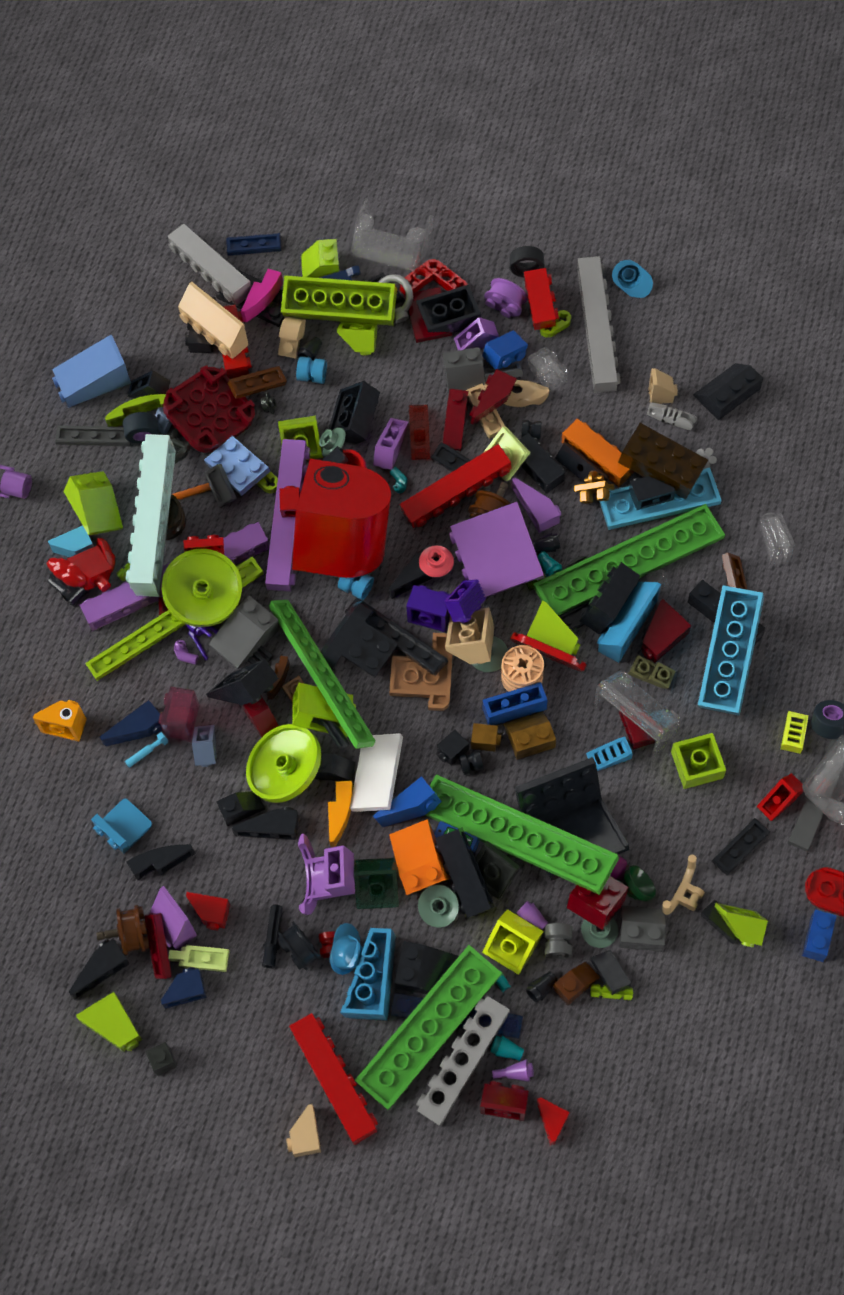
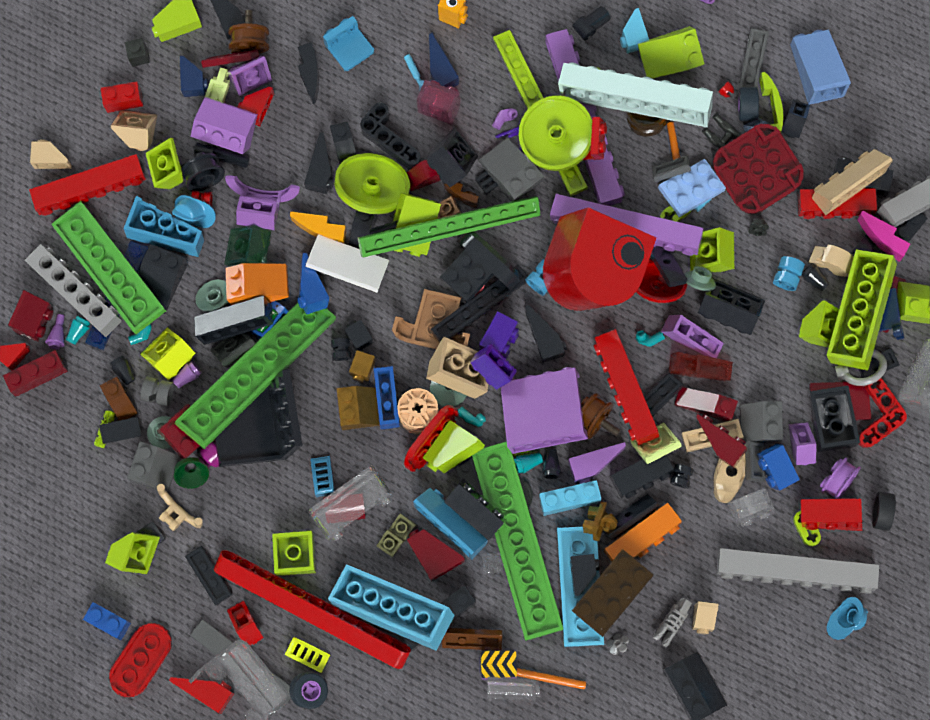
camera: 100 degrees right, 10 degrees up
red torso [46,538,116,592] -> none
sand blue slope [192,725,217,767] -> none
reddish brown plate [228,366,287,399] -> none
red brick [279,486,300,518] -> none
coral piece [419,545,454,577] -> none
none -> dark red brick [3,350,68,397]
none -> red brick [101,82,143,113]
none -> tan slope [111,110,157,151]
none -> lime slope [145,138,183,189]
none -> medium lavender slope [191,97,258,154]
none -> red beam [214,550,411,669]
none -> black beam [360,102,421,170]
none -> teal arm [458,407,486,427]
none -> piece [481,651,517,680]
none -> orange bar [517,668,586,690]
none -> medium azure brick [539,480,601,516]
none -> red hinge [718,81,734,98]

